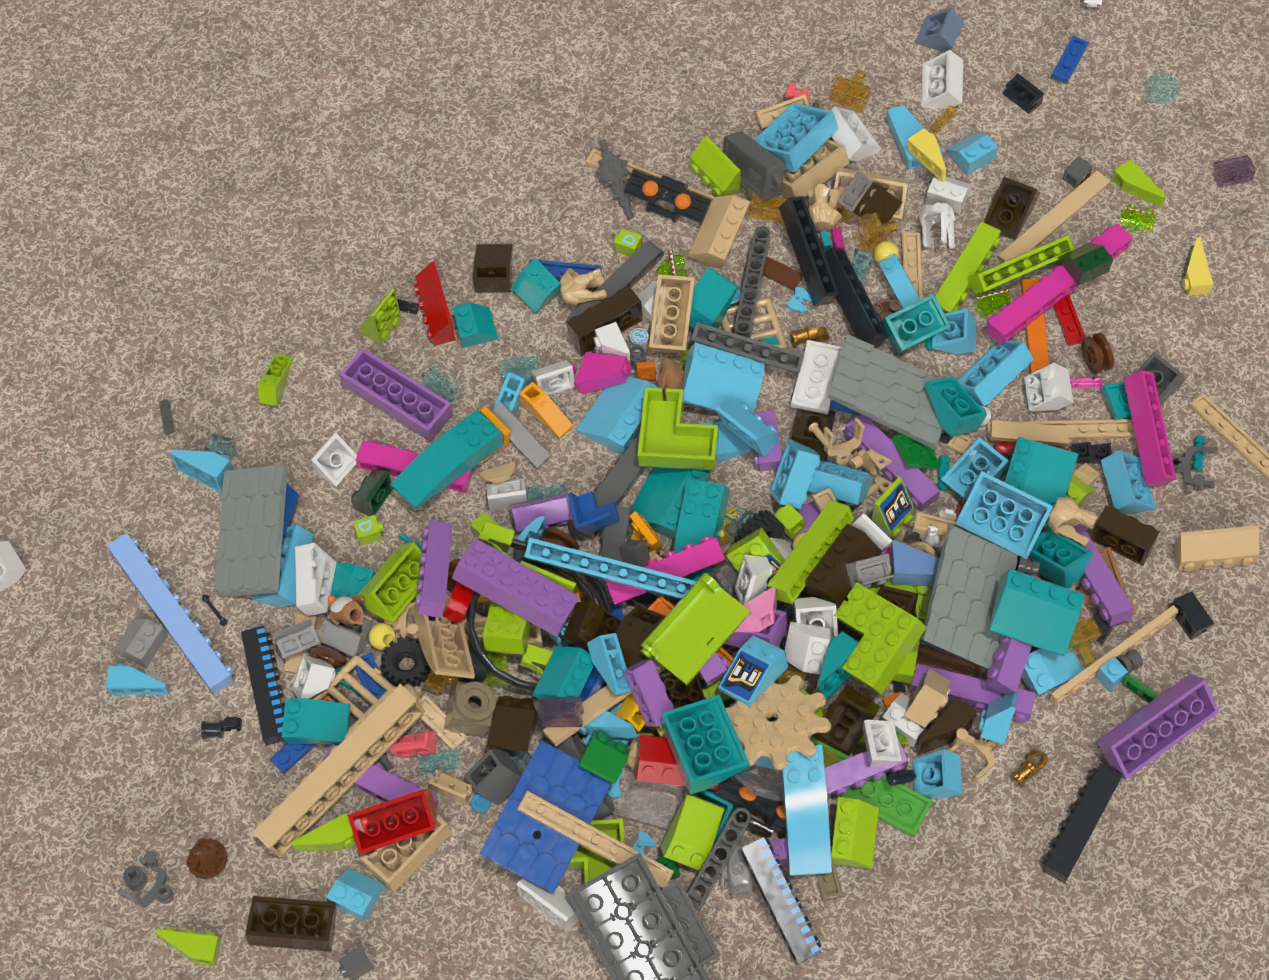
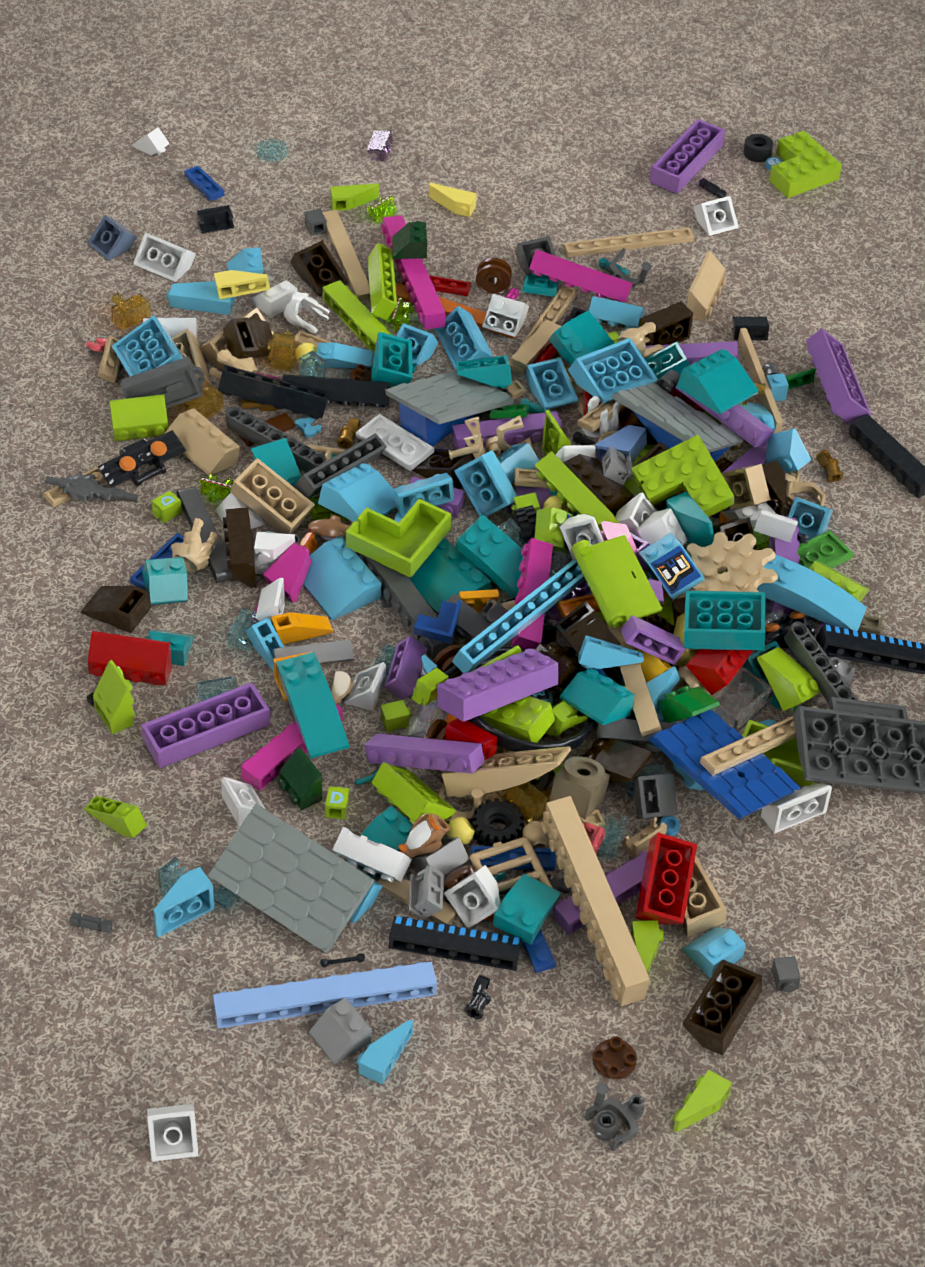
camera: 70 degrees left, 15 degrees down
clear purple hinge [538,697,584,727] -> none
clear yellow axle [930,106,957,134] -> none

